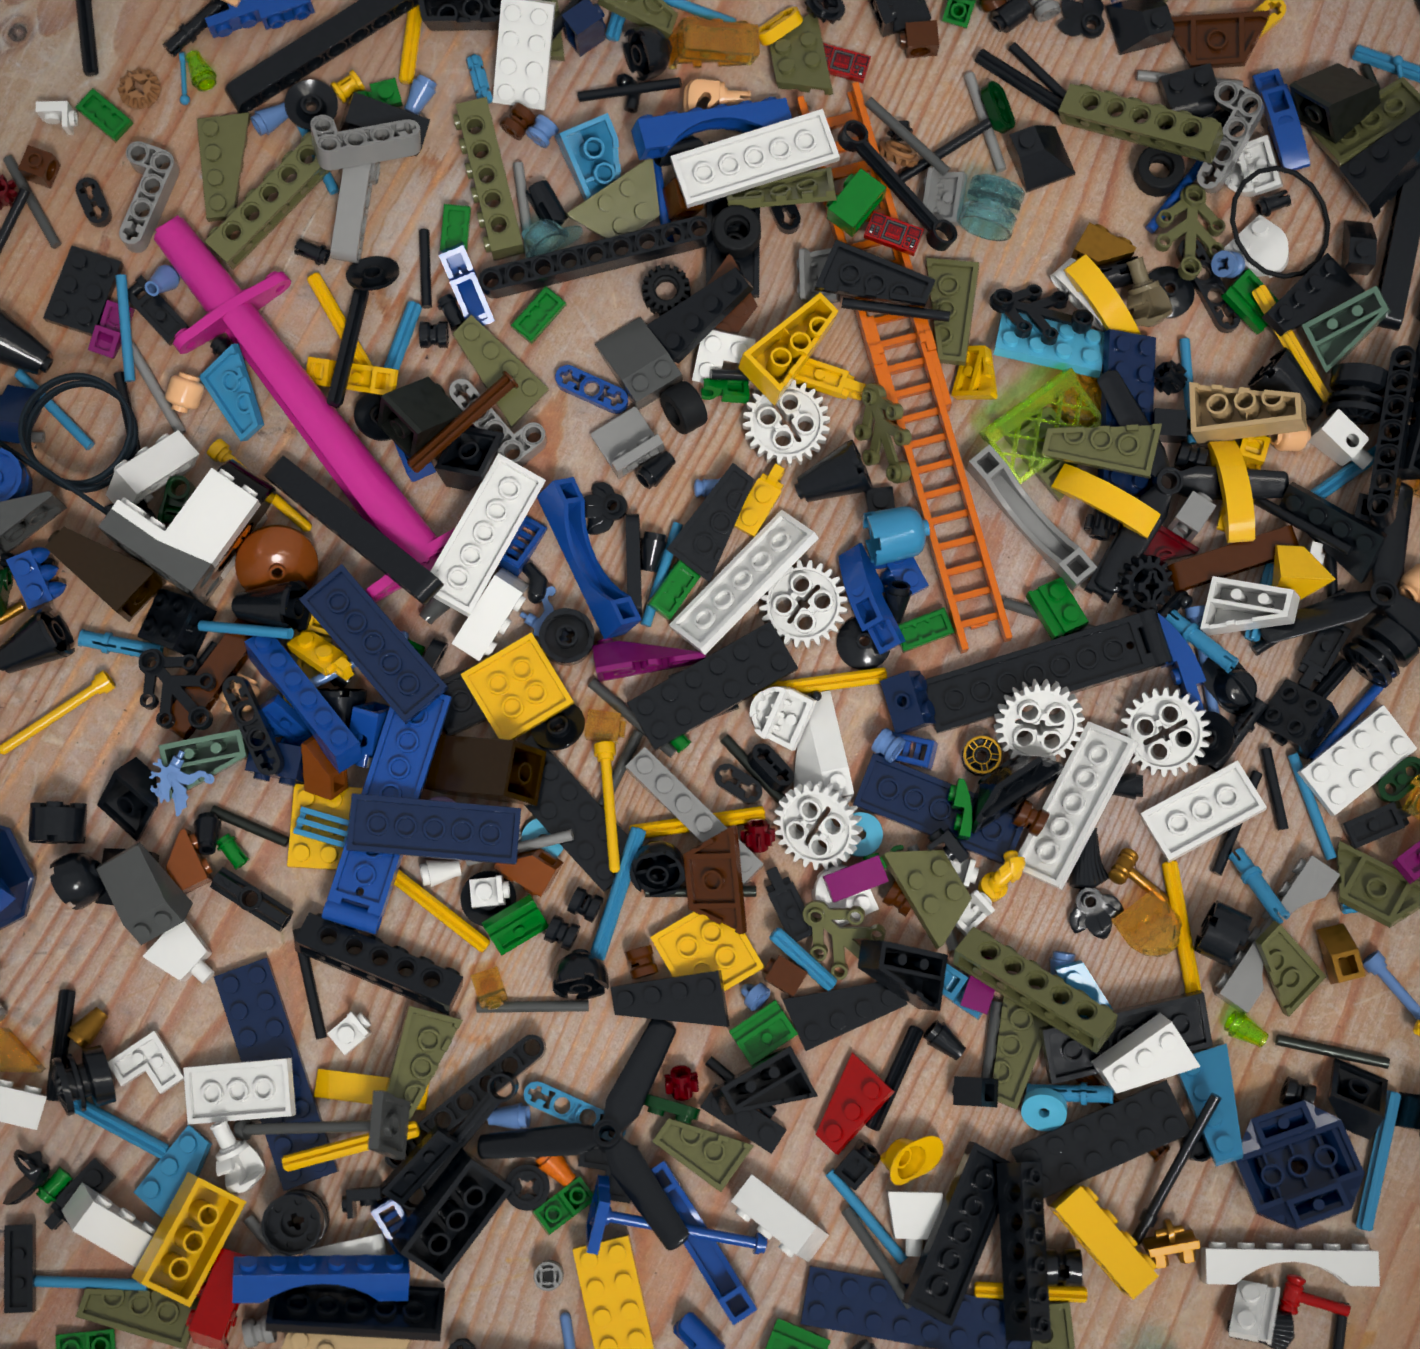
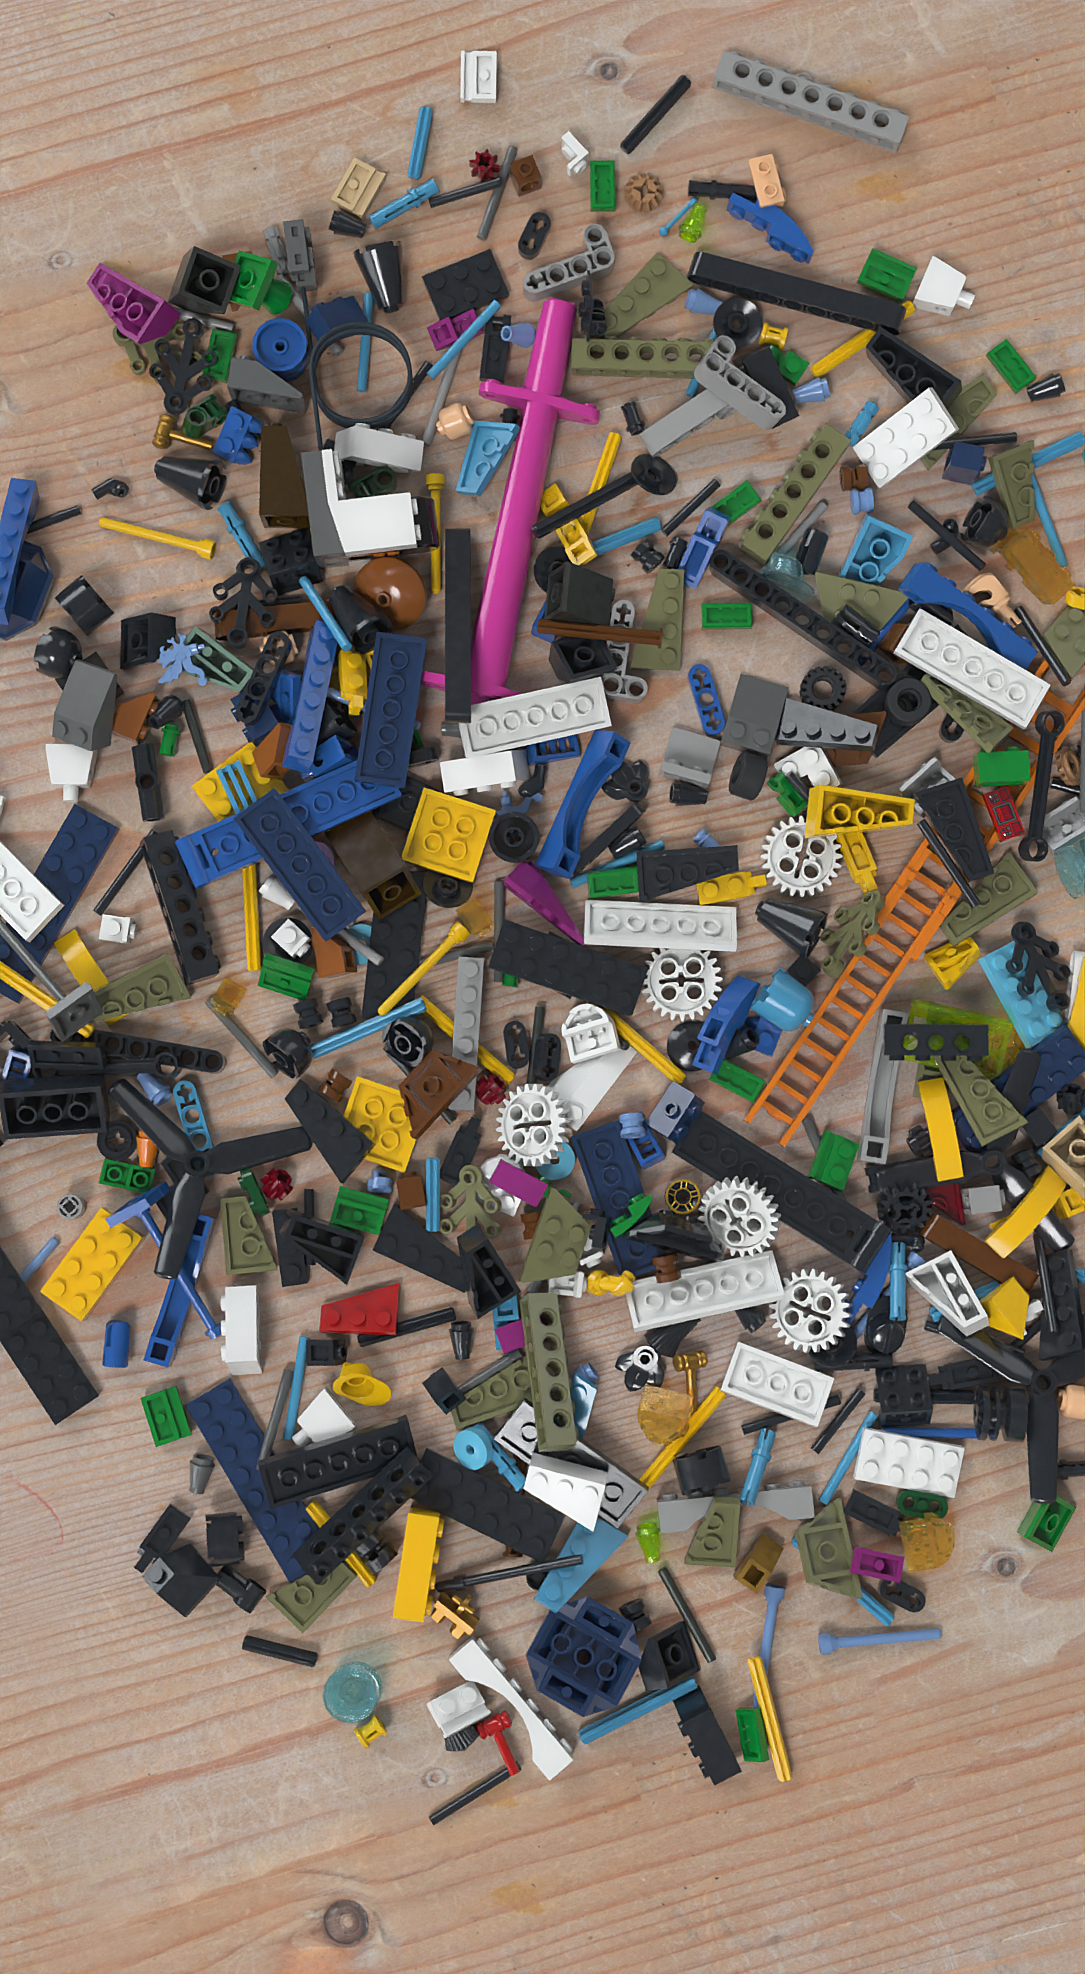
camera: 40 degrees right, 5 degrees up
none -> black hinge [578,270,607,342]
none -> black arm [831,604,881,648]
none -> black brick [883,1024,989,1061]
none -> black bar [1014,605,1071,687]

